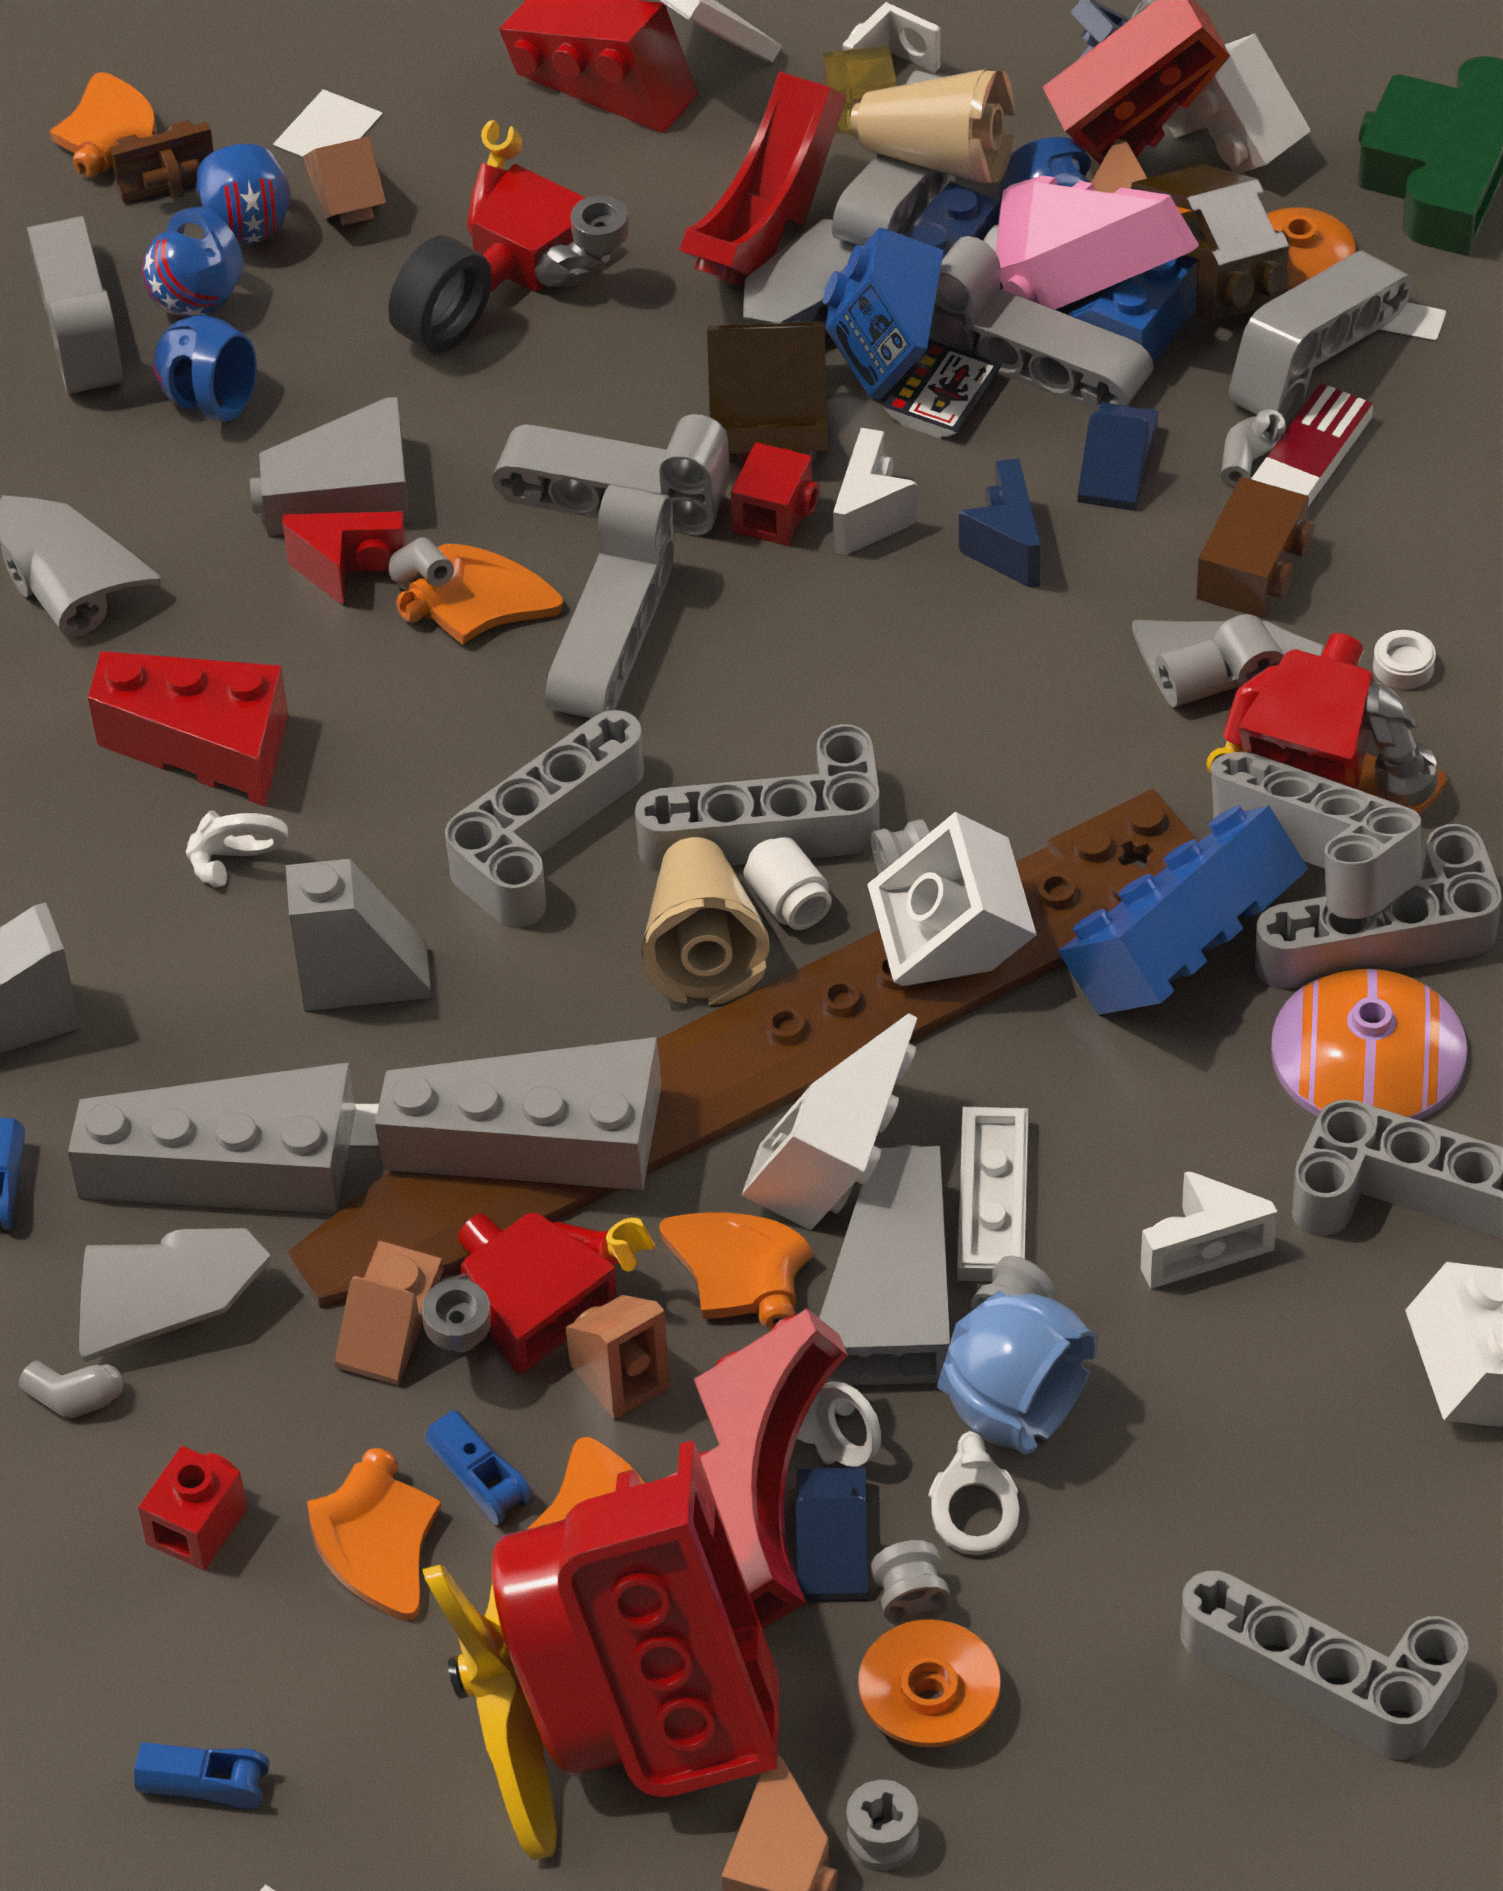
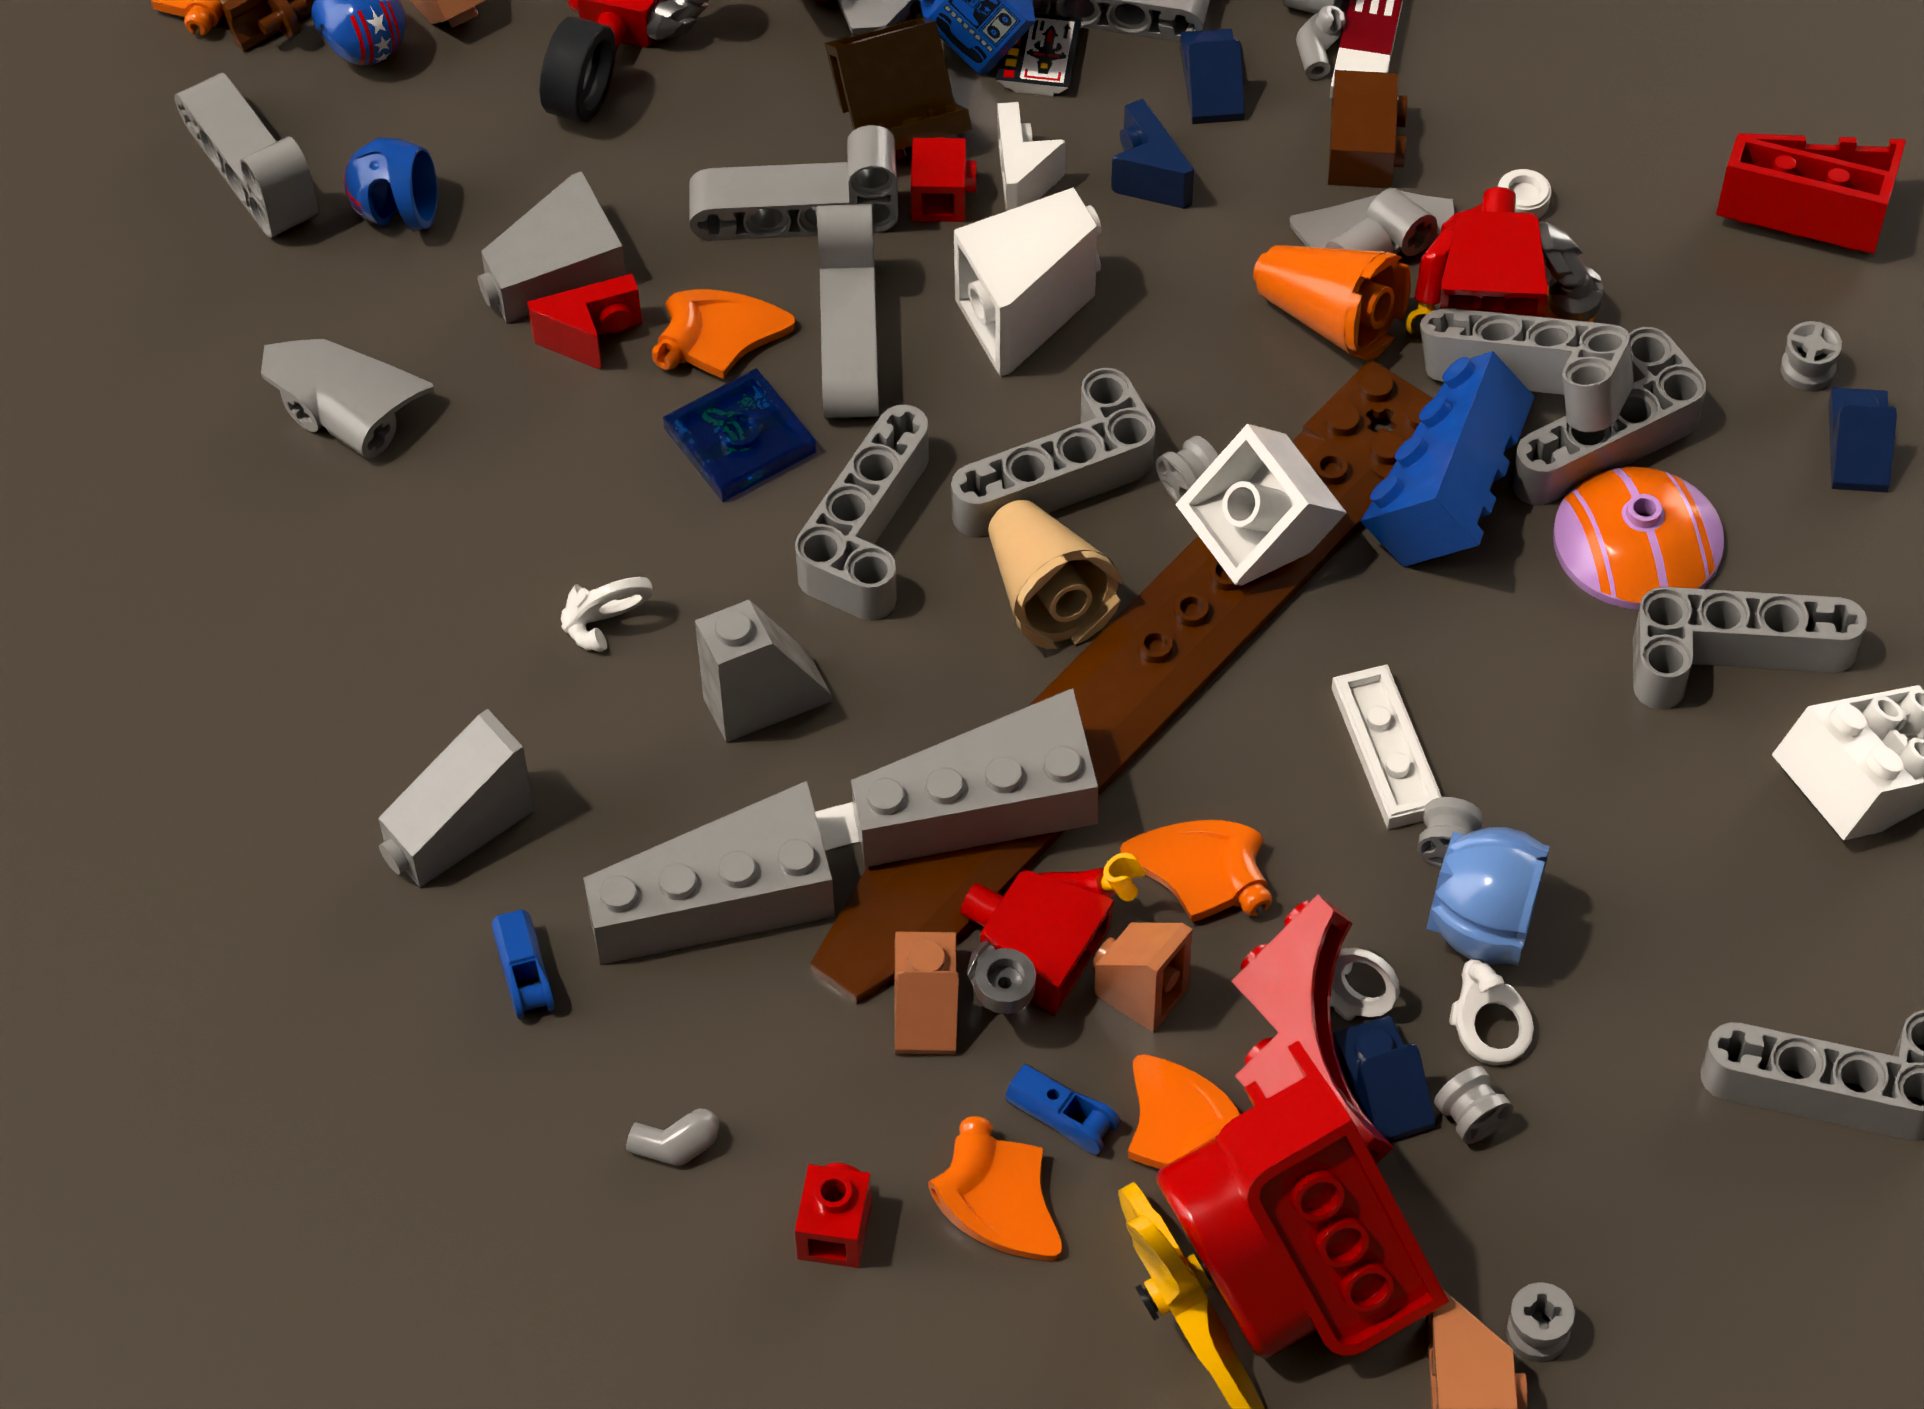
camera: 20 degrees left, 5 degrees up
light grey panel [79,1228,272,1362] -> none
red wedge [88,651,289,807] -> none
blue helmet [142,207,244,318] -> none
light grey arm [388,537,454,590] -> none
white slope [741,1013,917,1230] -> none
white brick [744,837,832,930] -> none
light grey slope [819,1144,950,1386] -> none
orange dish [858,1619,1001,1747] -> none
white slope [1141,1172,1277,1289] -> none
none -> clear blue tile [663,368,816,502]
none -> white slope [954,187,1102,377]
none -> orange cone [1253,245,1411,361]

